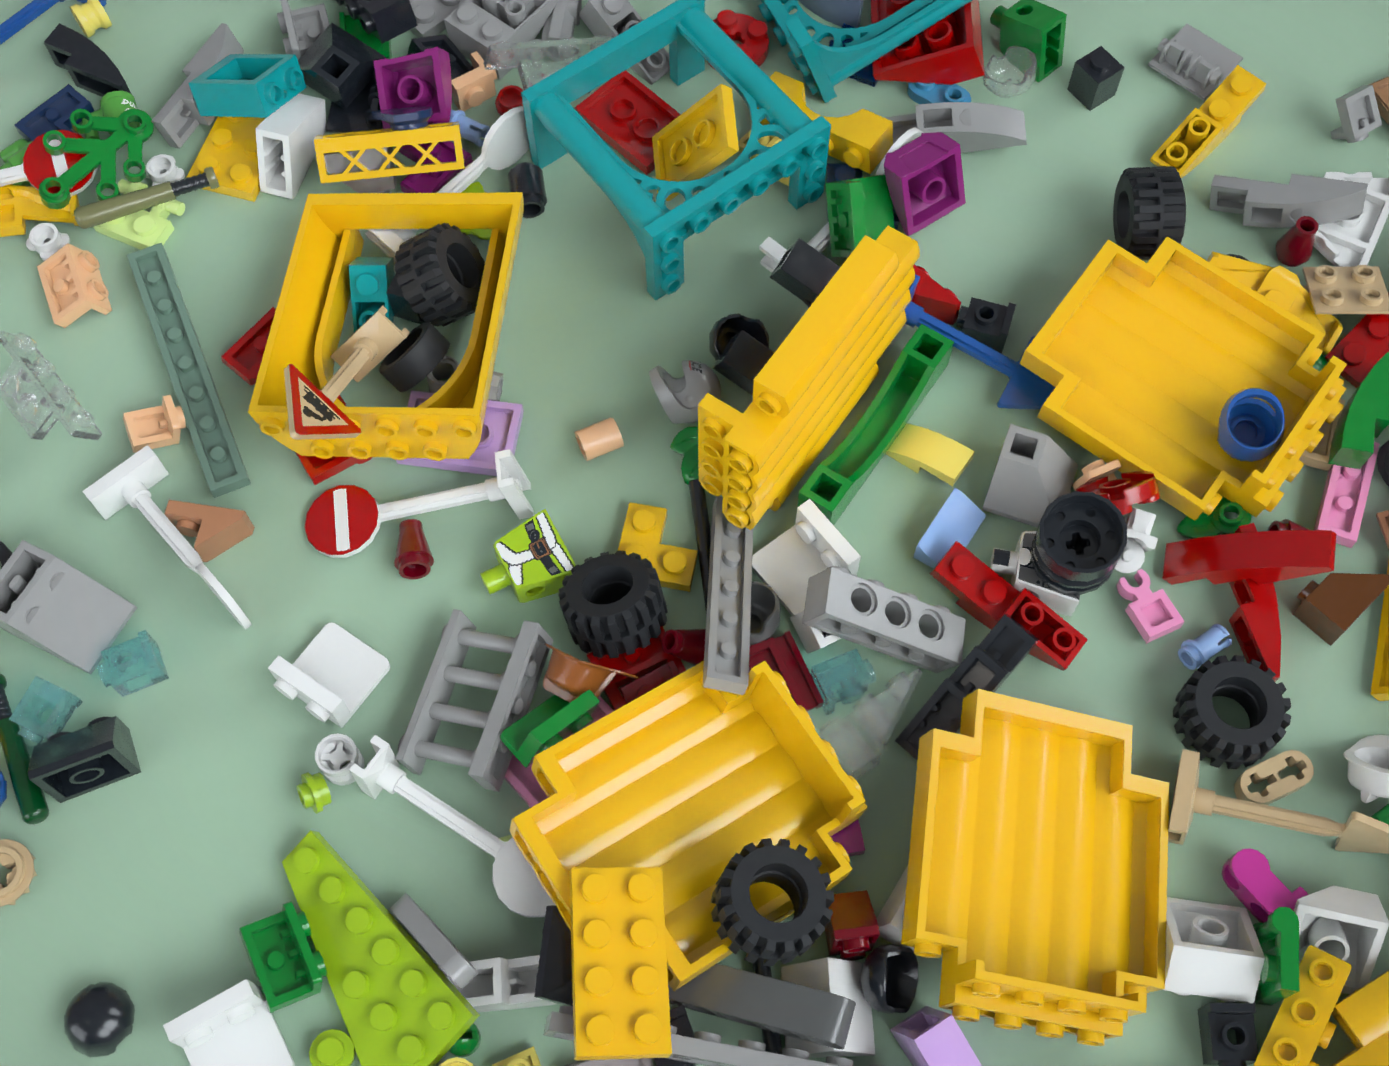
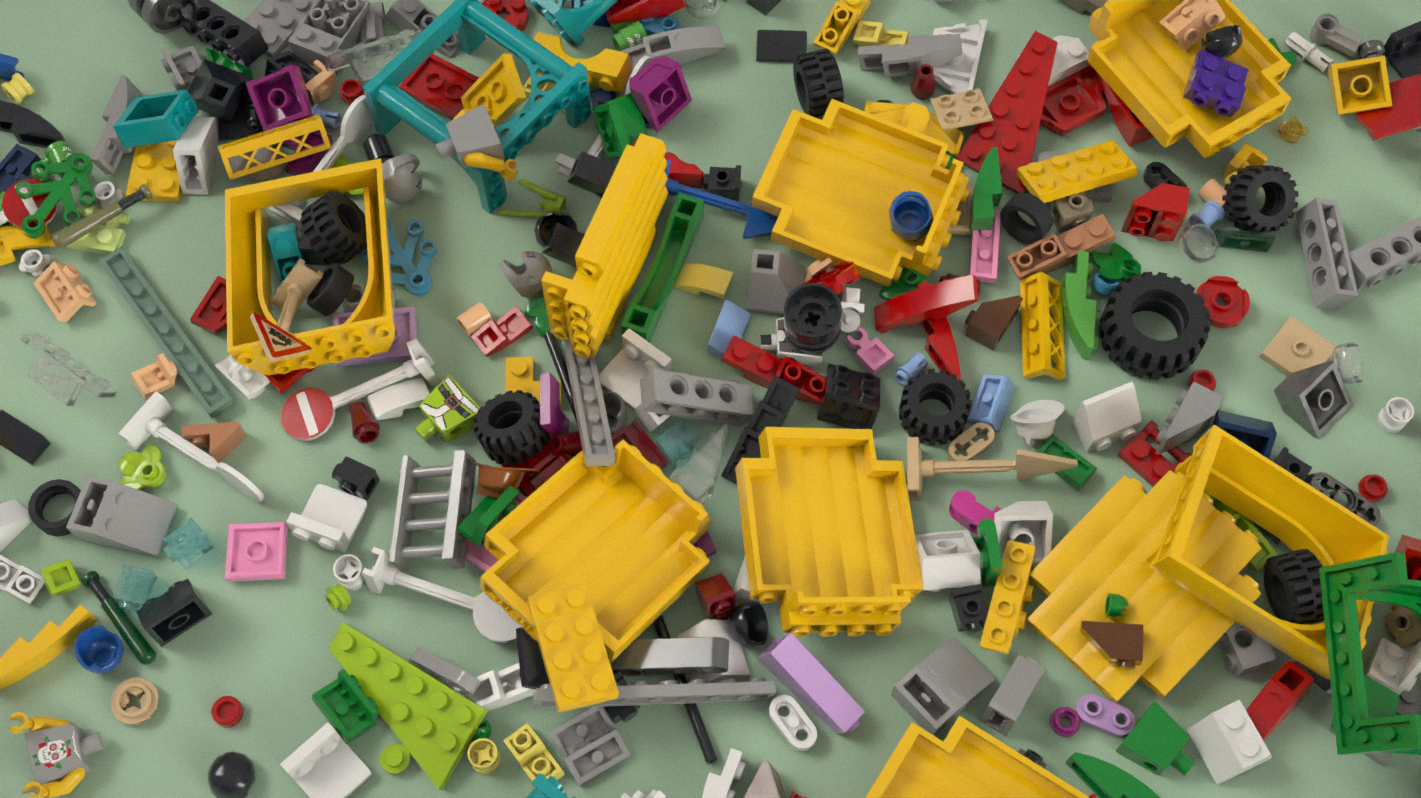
camera: 15 degrees left, 0 degrees up
dark blue piece [372,107,433,130] -> none
black tyre [711,838,834,966] -> none
none -> lime plate [118,444,166,490]
none -> red tile [211,696,244,728]
none -> white hips [215,355,270,400]
none -> bright pink plate [225,522,288,582]
none -> black brick [332,456,380,502]
none -> dark azure plant [360,217,437,296]
none -> white slope [367,378,430,421]
none -> light grey helmet [383,154,422,203]
none -> light grey torso [436,104,518,181]
none -> slope [471,305,534,357]
none -> lime plant [500,179,566,217]
none -> magenta tile [540,372,569,437]
none -> bright green piece [610,21,647,52]
none -> black slope [756,30,807,62]
none -> black bracket [817,364,880,429]
none -> light yellow slope [853,21,909,47]
none -> light blue slope [967,374,1015,432]

